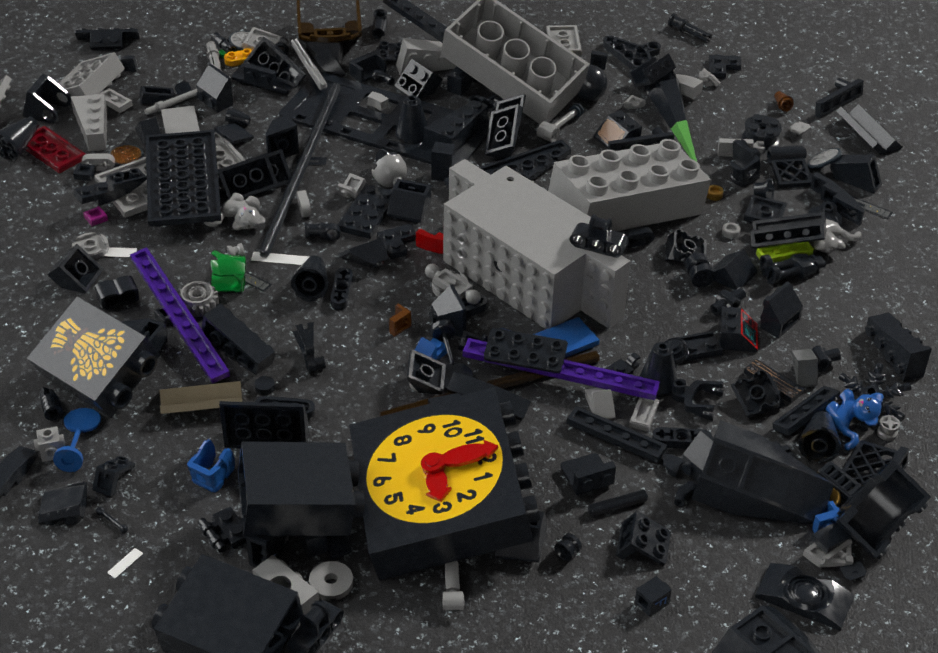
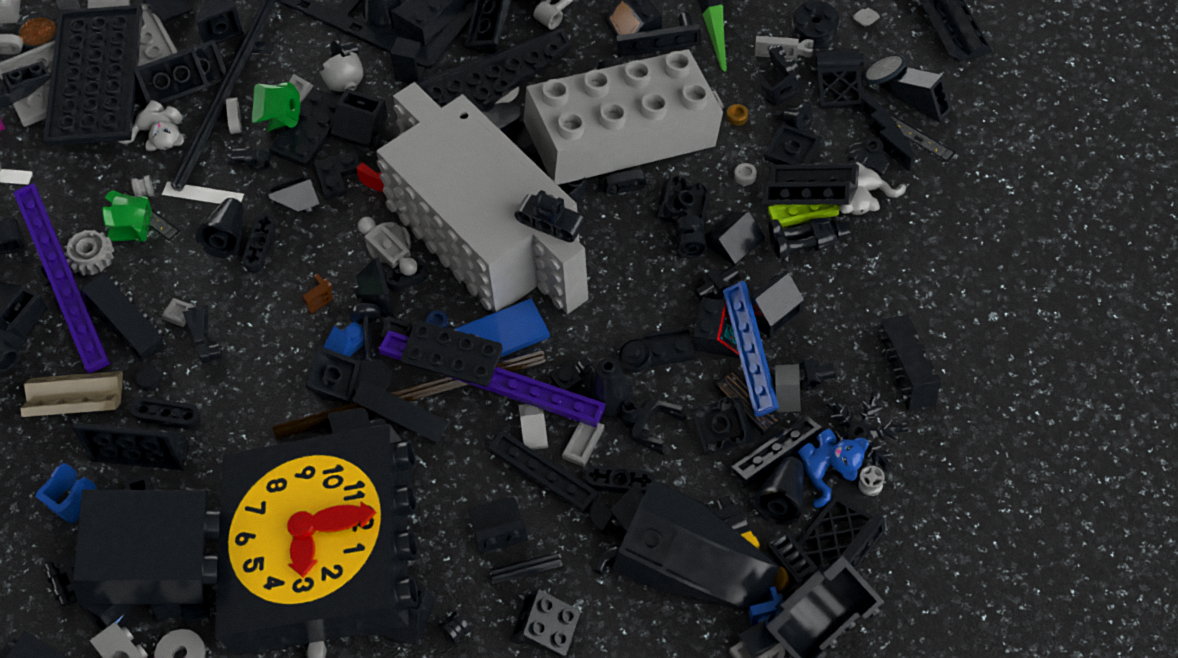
camera: 10 degrees right, 15 degrees up
none -> light grey tile [162,298,193,327]
none -> green piece [252,82,300,132]
none -> blue tile [723,281,779,417]

